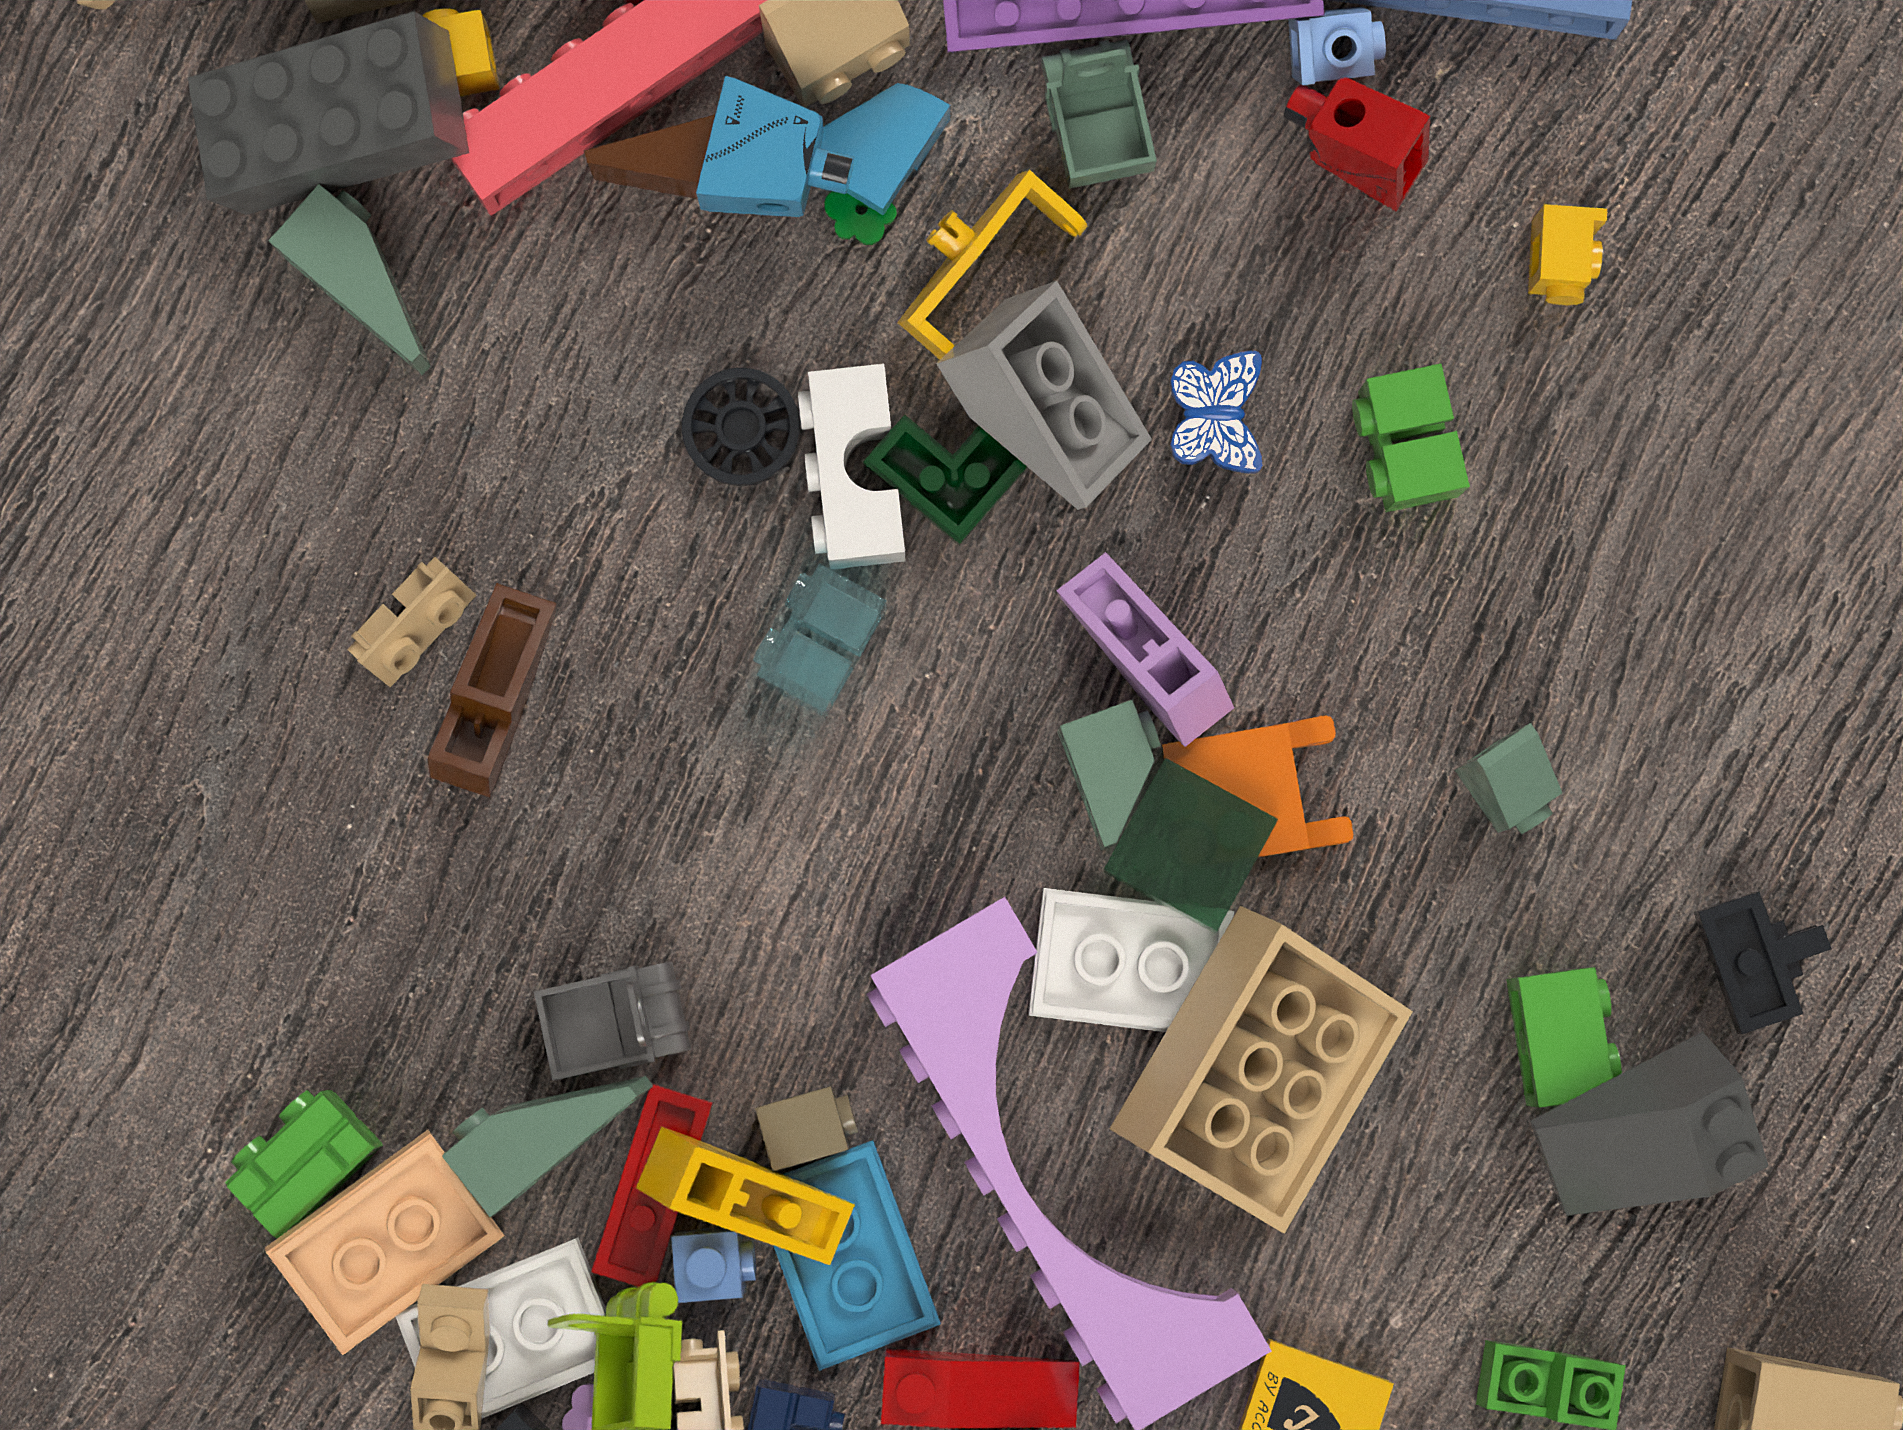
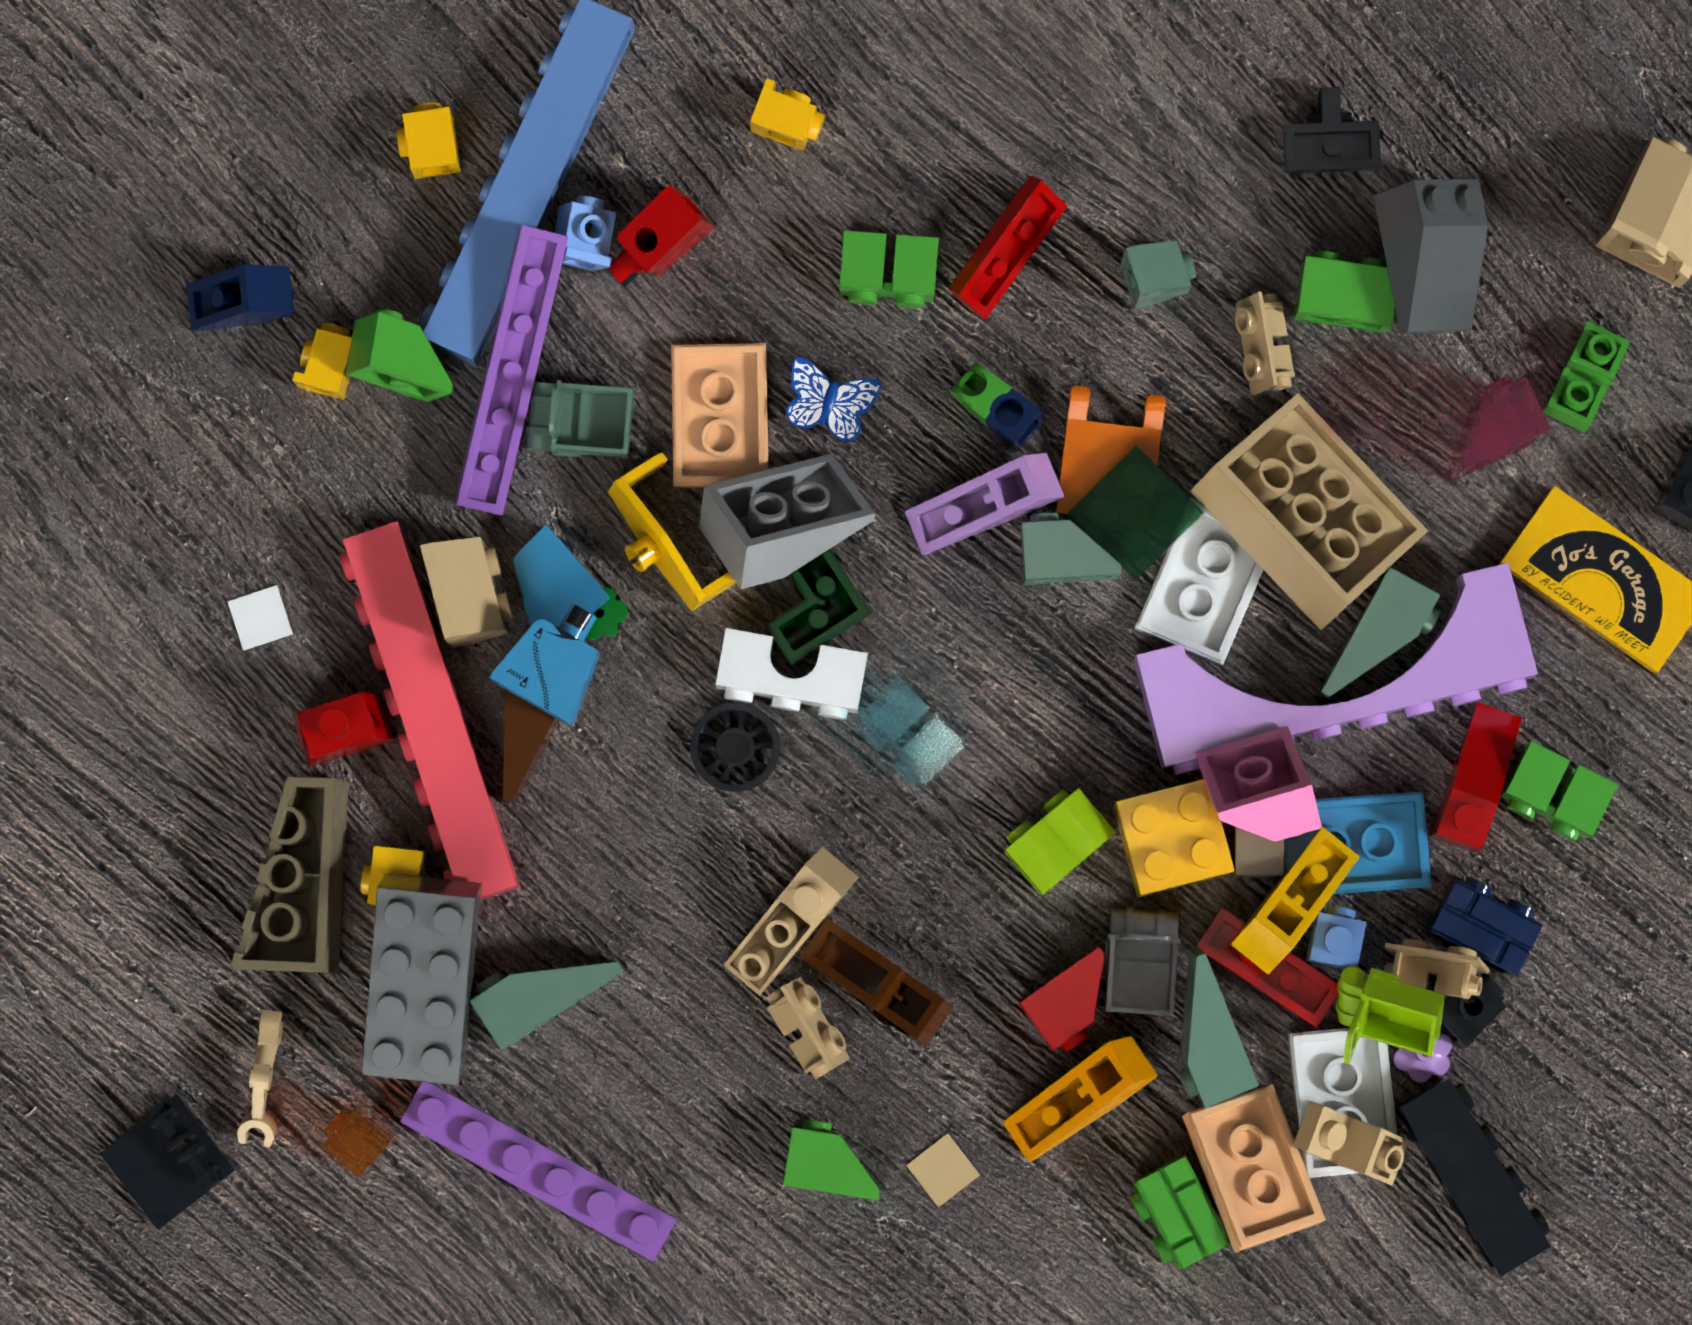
camera: 70 degrees left, 0 degrees up
none -> clear orange brick [322,1108,397,1178]
none -> medium lavender plate [400,1081,677,1262]
none -> light nougat tile [671,343,769,488]
none -> tan slope [724,846,859,996]
none -> bright green slope [783,1119,881,1201]
none -> tan sticker [906,1133,980,1208]
none -> red plate [948,175,1067,320]
none -> leg [950,362,1044,453]
none -> light orange slope [1002,1036,1158,1162]
none -> lime brick [1004,788,1116,896]
none -> red slope [1018,947,1104,1053]
none -> yellow brick [1113,779,1234,898]
none -> bright pink slope [1195,726,1322,842]
none -> tan hinge [1235,292,1295,395]
none -> sand green slope [1316,567,1441,701]
none -> clear pink slope [1446,376,1551,482]

